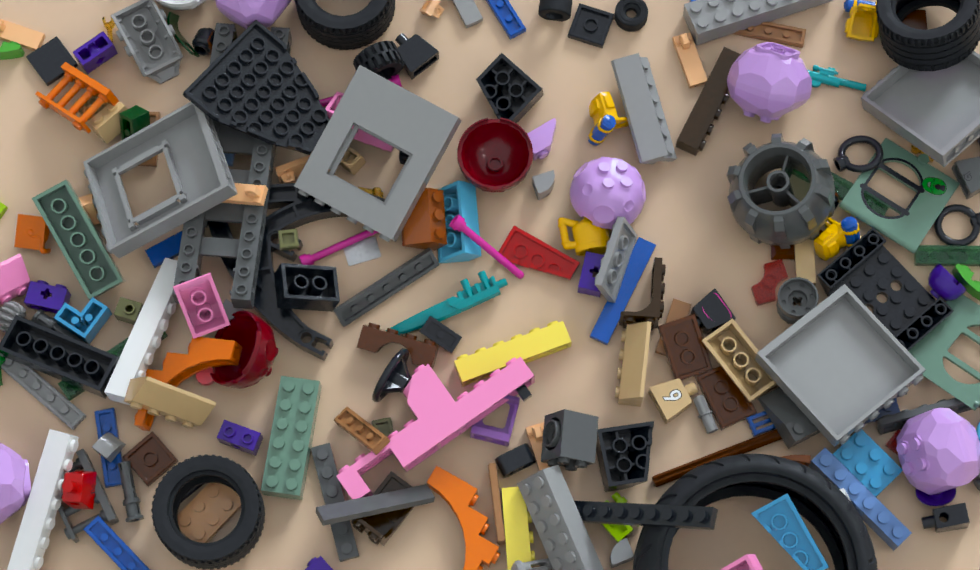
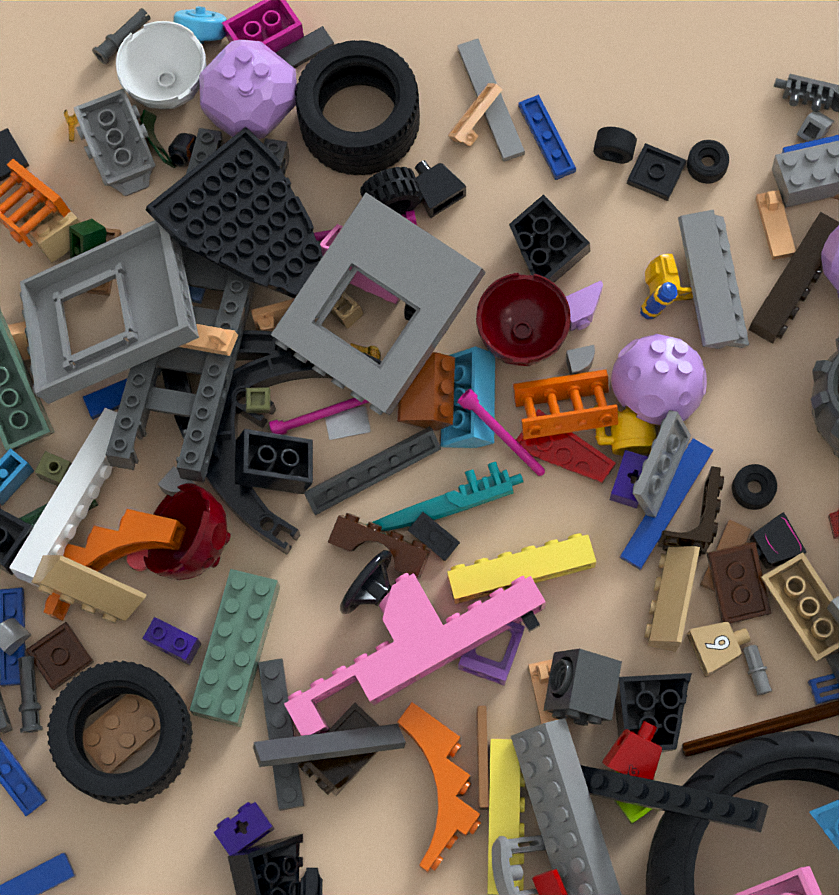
camera: 10 degrees right, 0 degrees up
dark purple brick [73,31,118,74] -> none
bright pink slope [173,273,230,339] -> none
medium nougat tile [334,407,390,455] -> none
olive tile [372,417,394,437] -> none
black beam [495,443,537,478] -> none
light grey brick [610,538,634,568] -> none
reddish brown tile [696,366,757,430] -> none
none -> orange fence [513,369,618,439]
none -> red torso [602,721,662,780]
none -> black tyre [732,464,777,510]

